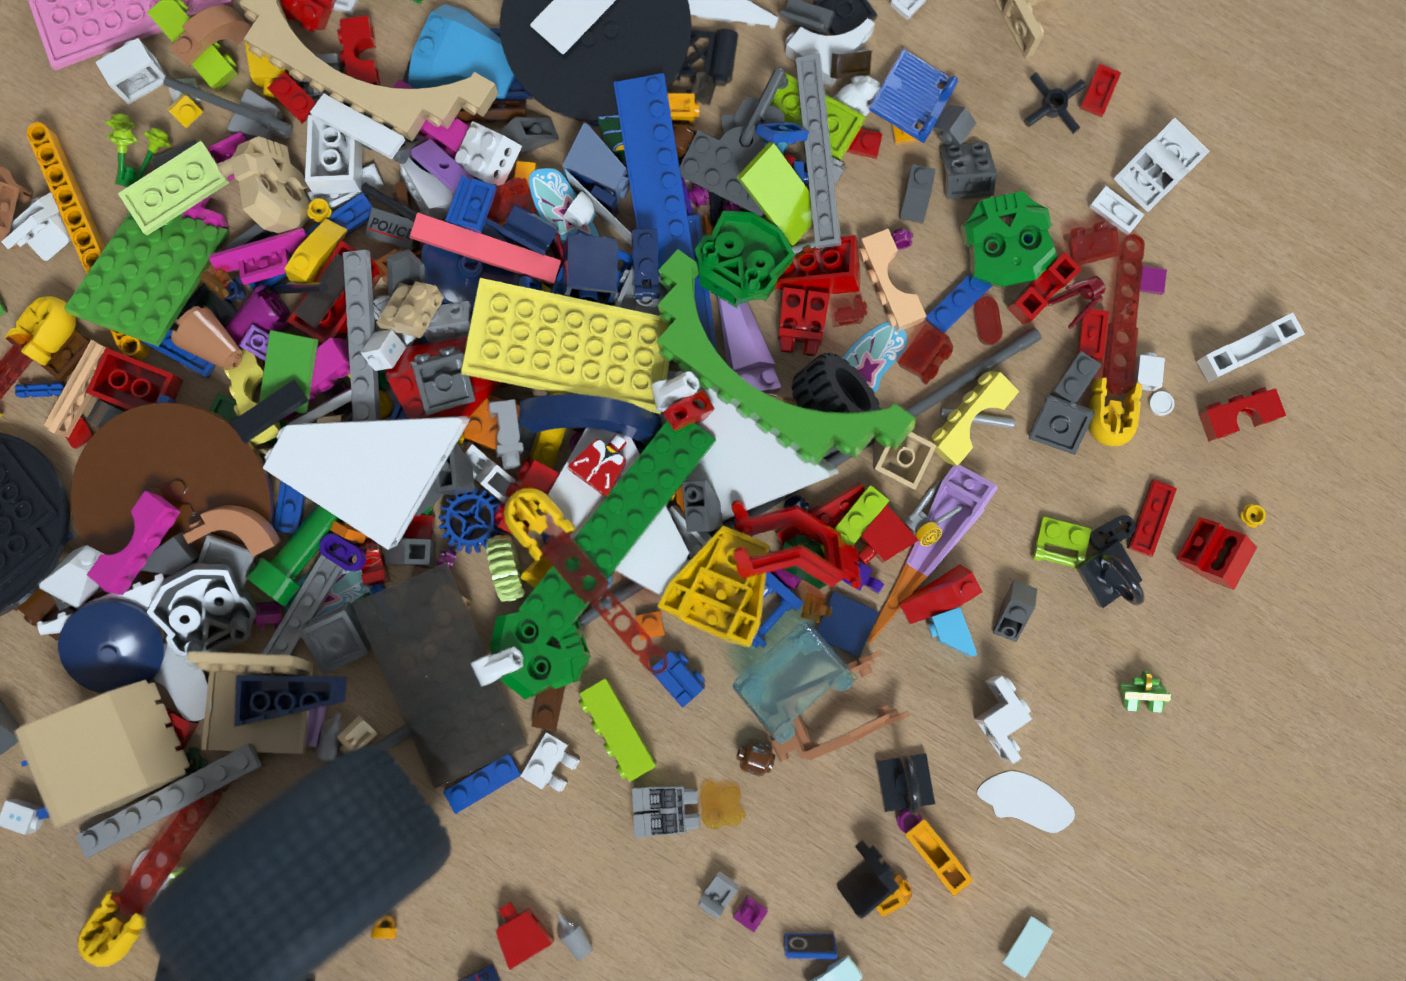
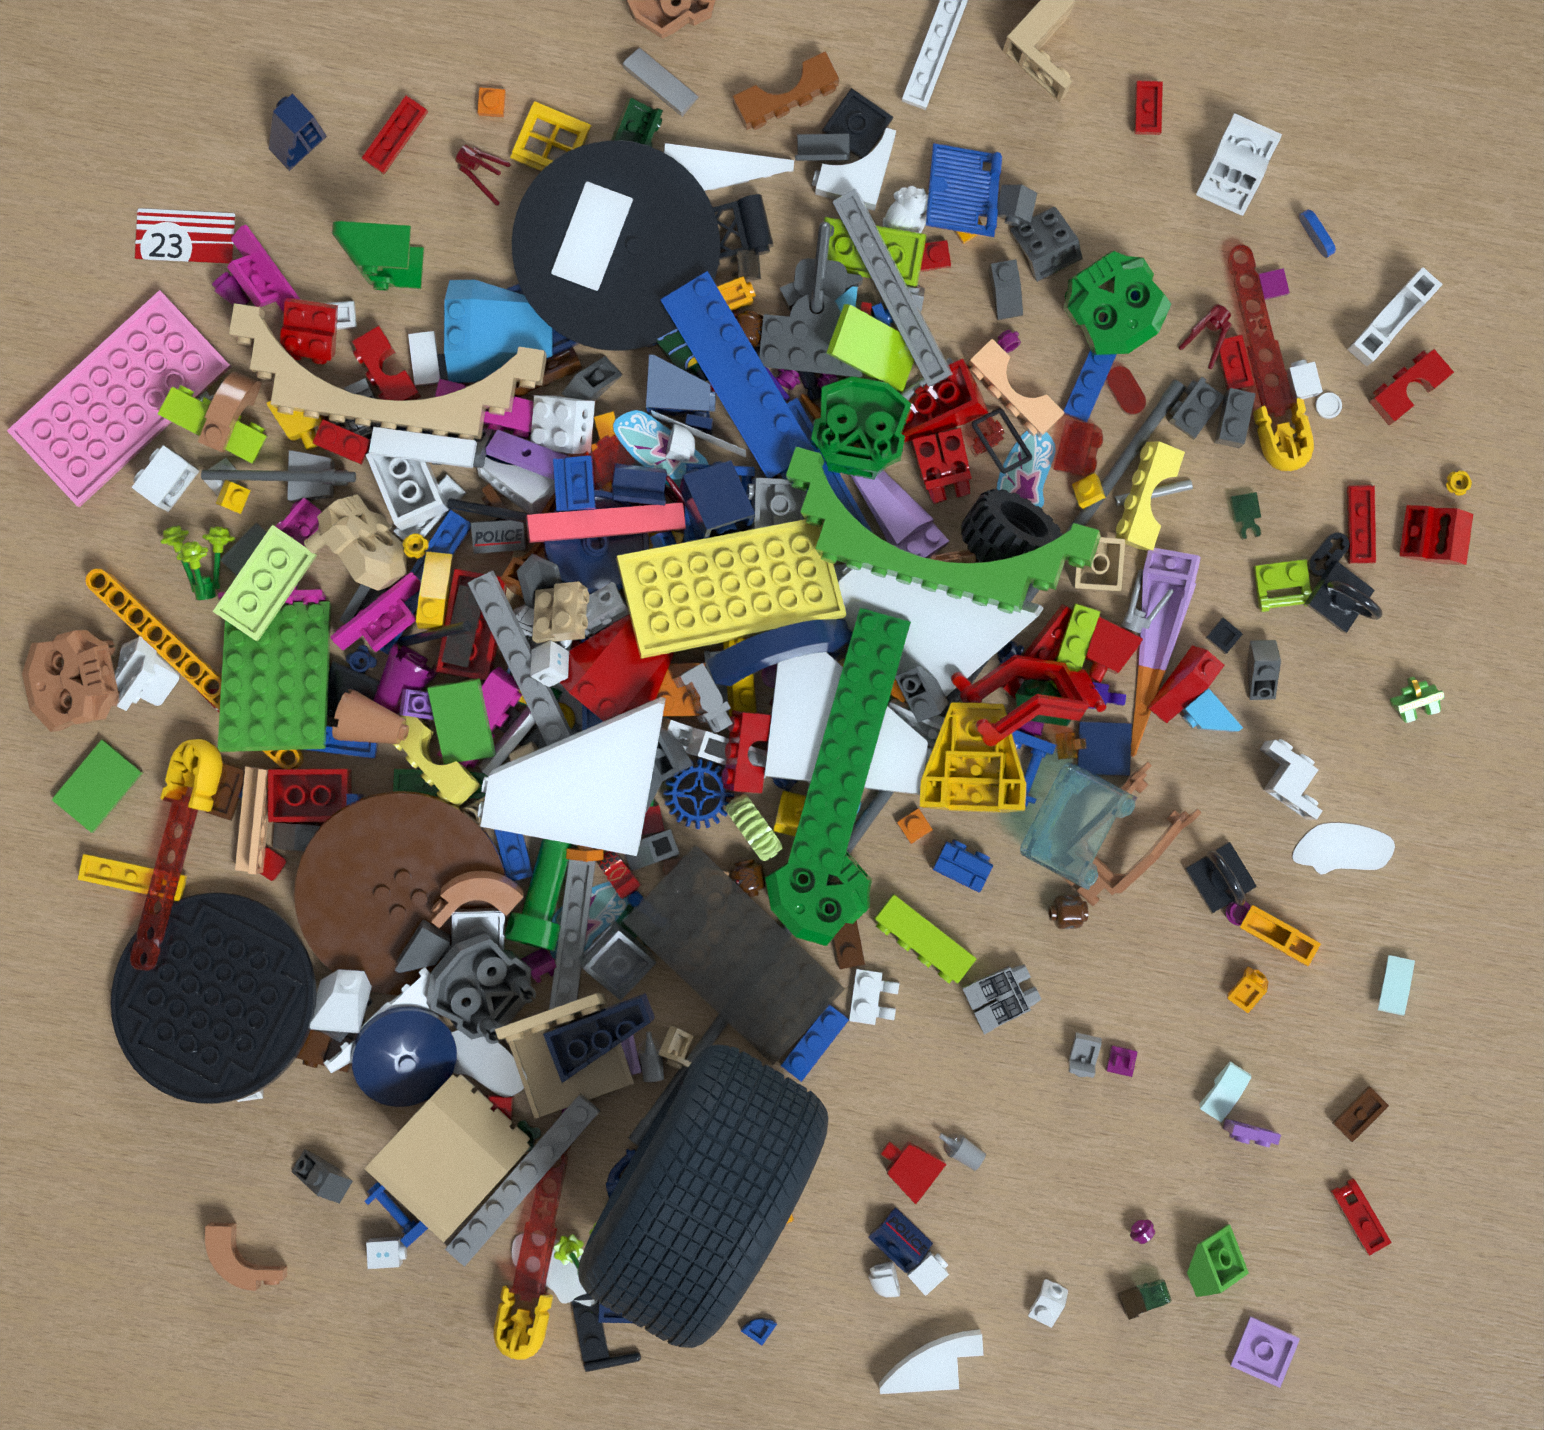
camera: 25 degrees left, 5 degrees up
blue axle [15,382,65,398] -> none
dark pink arch [87,491,180,596] -> none
clear orange tile [199,268,232,301] -> none
black tile [230,380,309,444] -> none
dark purple plate [319,534,366,572] -> none
dark grey plate [410,347,475,415] -> none
magenta plate [437,547,457,572] -> none
white piece [471,647,523,686] -> none
clear red piece [504,488,668,675] -> none
red torso [568,434,627,498] -> none
dark blue plate [631,229,660,300] -> none
white piece [651,372,700,412] -> none
red leg [663,390,715,431] -> none
clear yellow plate [700,781,746,830] -> none
blue plate [755,122,809,145] -> none
slope [784,934,837,959] -> none
dark brown tile [830,49,872,79] -> none
black bracket [837,840,900,919] -> none
yellow tile [916,522,942,546] -> none
red arch [1007,252,1082,325] -> none
black bar [1023,72,1086,134] -> none
dark grey tile [1028,394,1094,455] -> none
clear red bracket [1063,221,1121,266] -> none
white plate [1090,186,1144,236] -> none
none -> white tile [408,331,440,387]
none -> reddish brown head [729,859,766,898]
none -> black piece [971,408,1032,474]
none -> yellow plate [1072,473,1106,509]
none -> dark grey bracket [1169,377,1225,440]
none -> black plate [1205,617,1243,654]
none -> clear green plate [1230,492,1261,540]
none -> blue tile [1299,209,1336,258]

